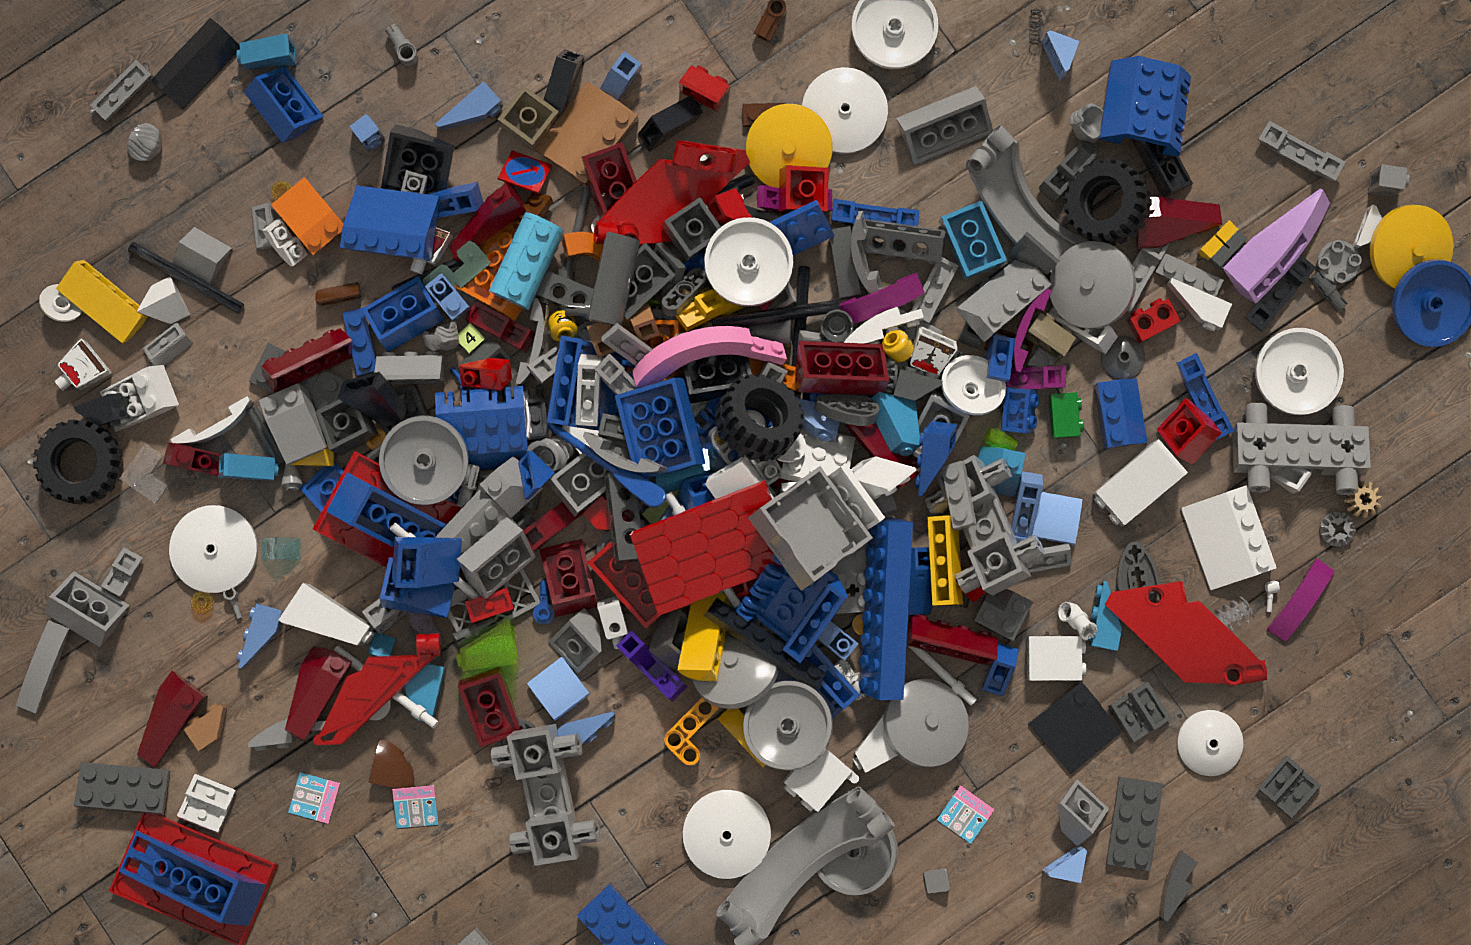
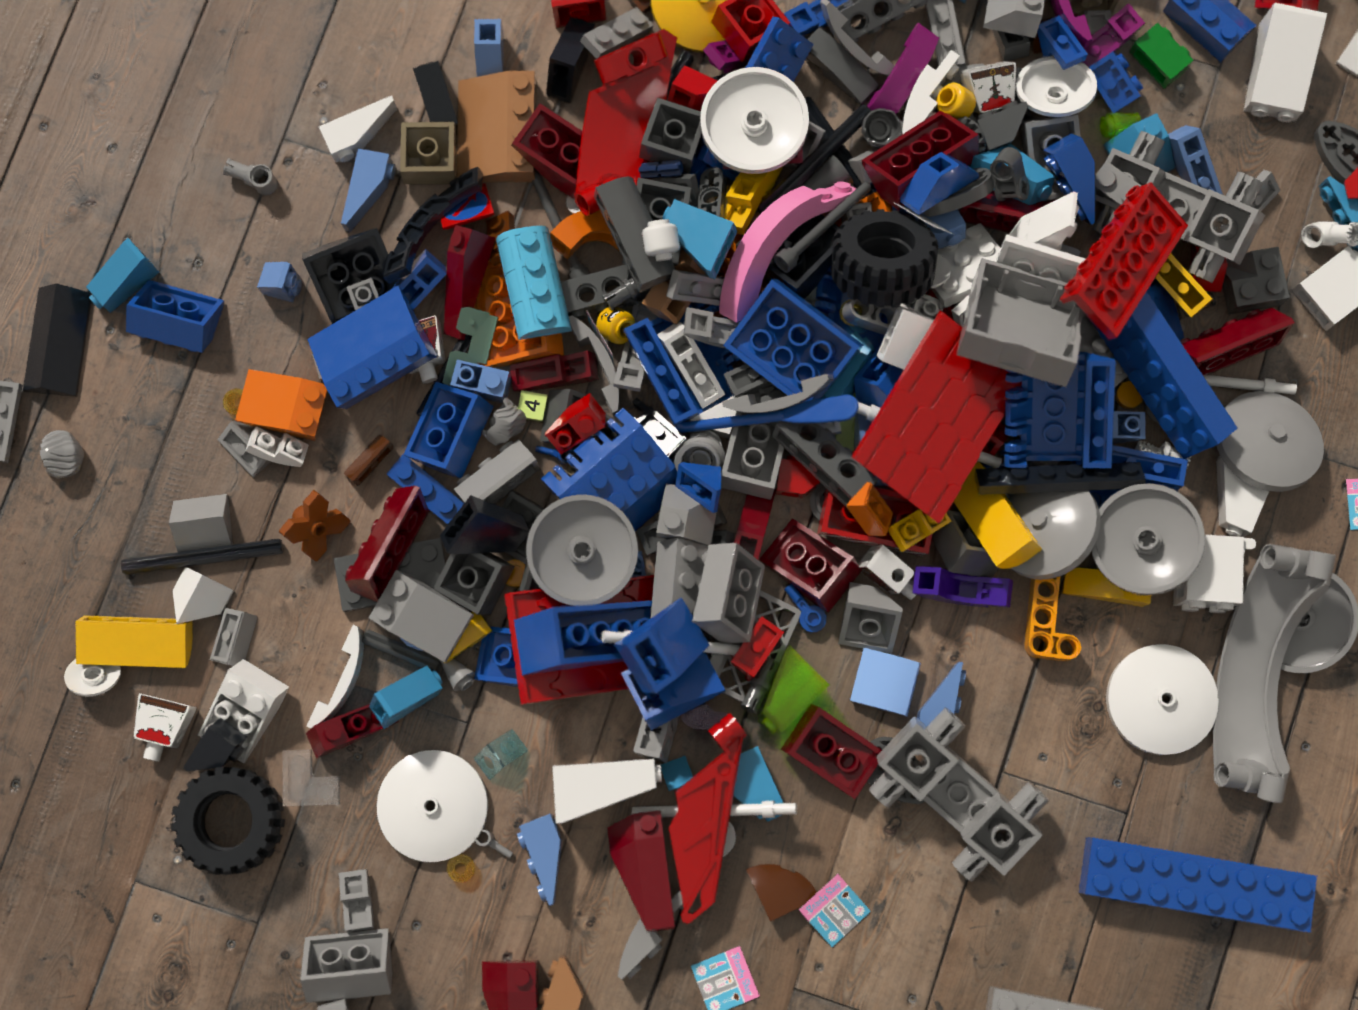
camera: 30 degrees left, 5 degrees down
light grey axle [456,464,479,507] -> none
blue slope [982,643,1019,696] -> none
light blue slope [1032,492,1082,545] -> none
none -> dark orange plant [279,490,351,562]
none -> white slope [319,95,398,163]
none -> black tile [383,167,483,283]
none -> light grey plate [580,7,654,59]
none -> dark blue piece [639,160,684,179]
none -> white head [642,219,680,261]
none -> dark azure slope [662,199,738,280]
none -> dark grey piece [774,182,871,273]
none -> orange slope [847,482,893,536]
none -> yellow slope [888,509,951,552]
none -> white sticker [895,203,955,235]
none -> blue slope [900,152,979,215]
none -> dark grey piece [990,147,1029,202]
none -> red bracket [1060,182,1188,340]

